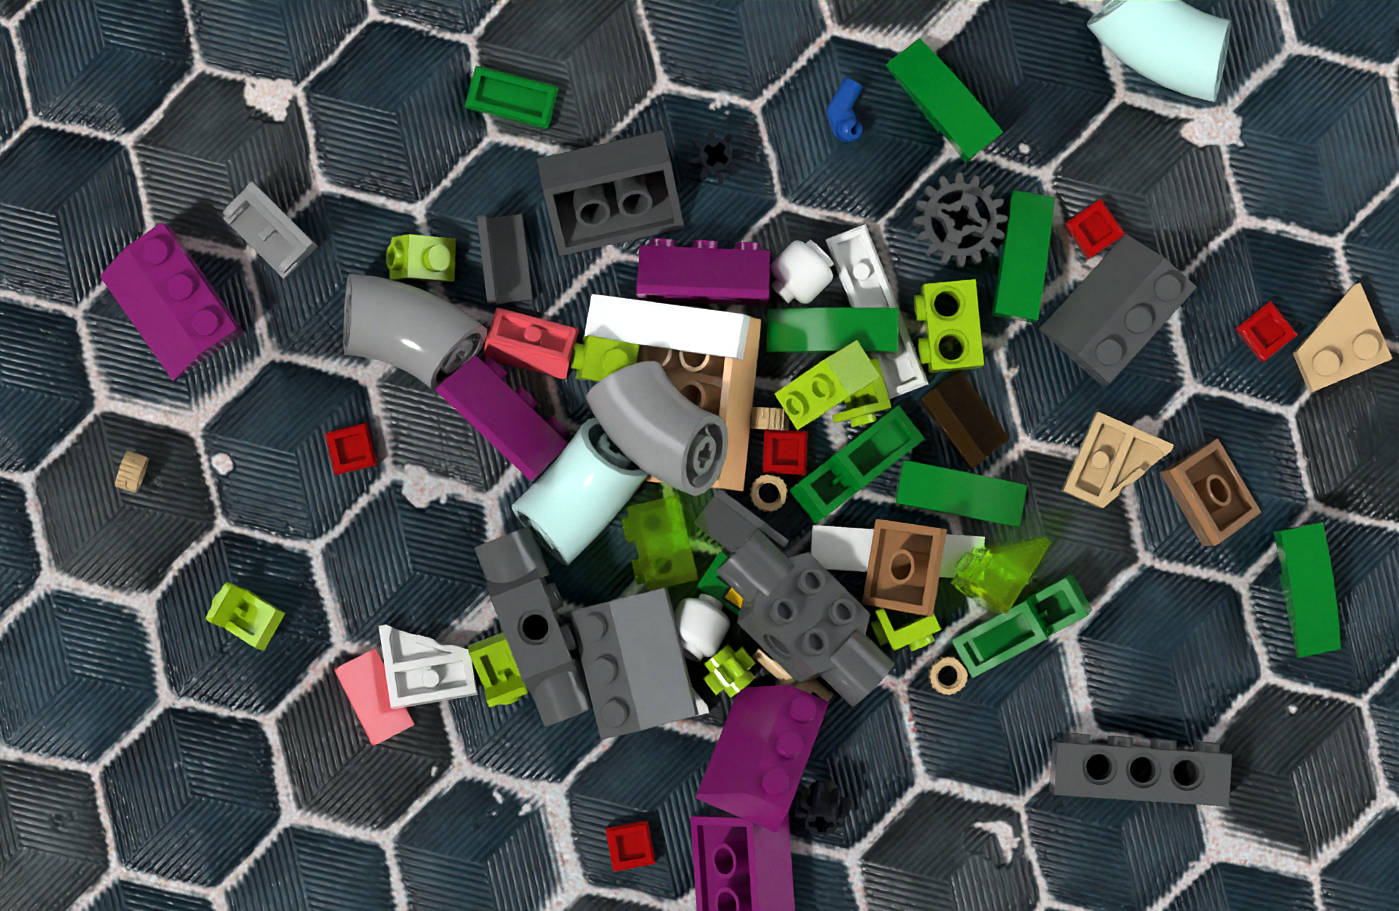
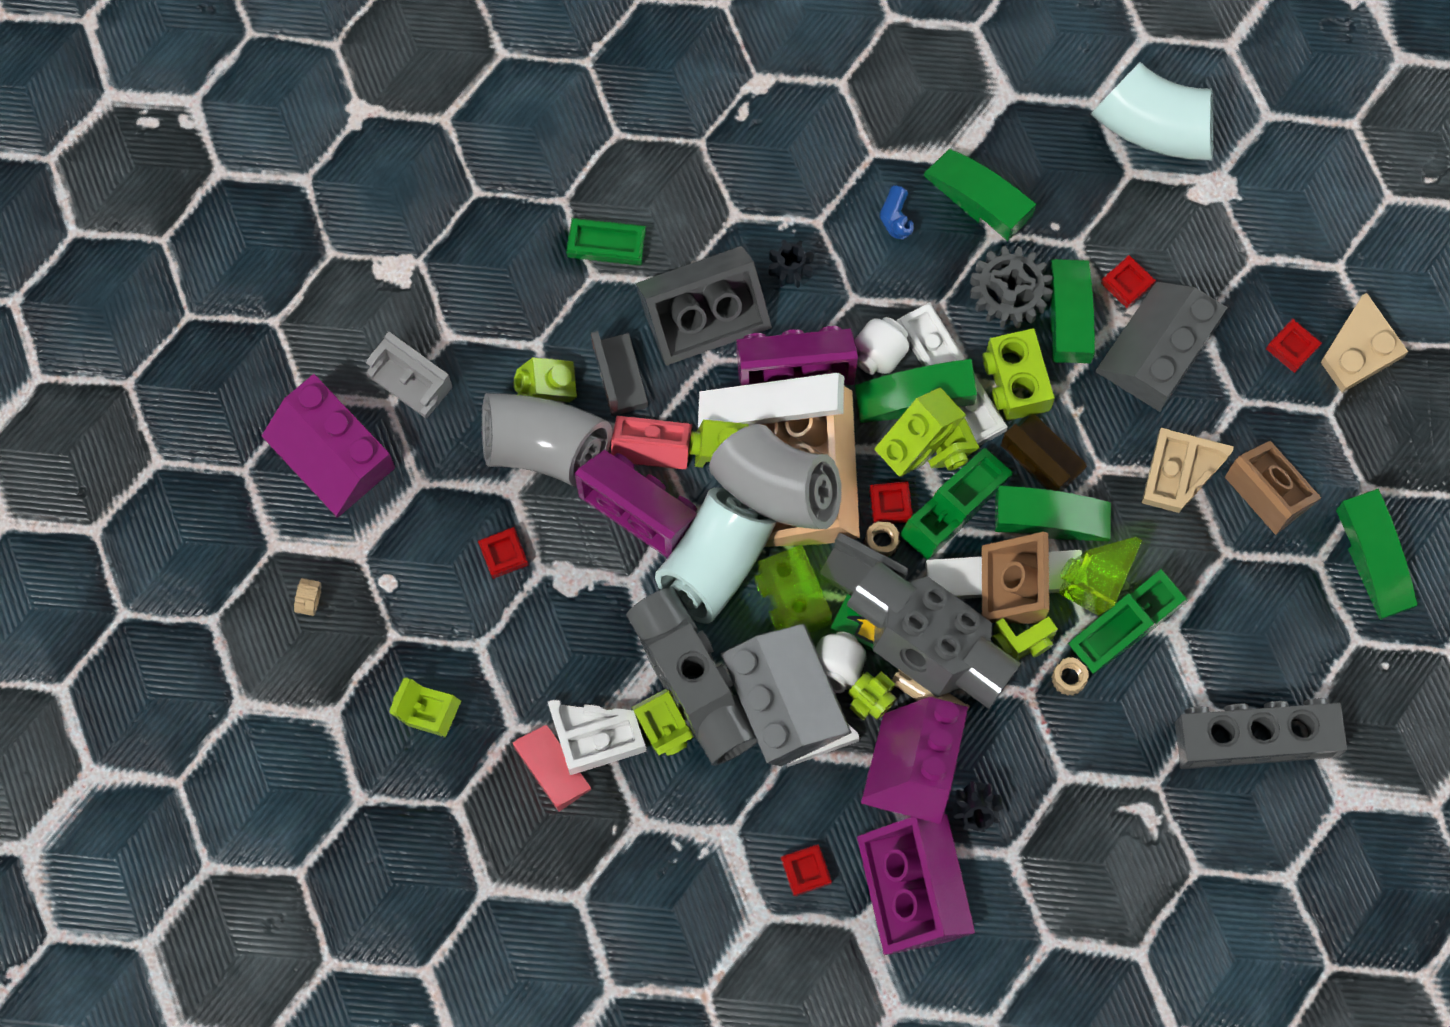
camera: 10 degrees left, 15 degrees down
tan axle [750,407,789,430] -> none

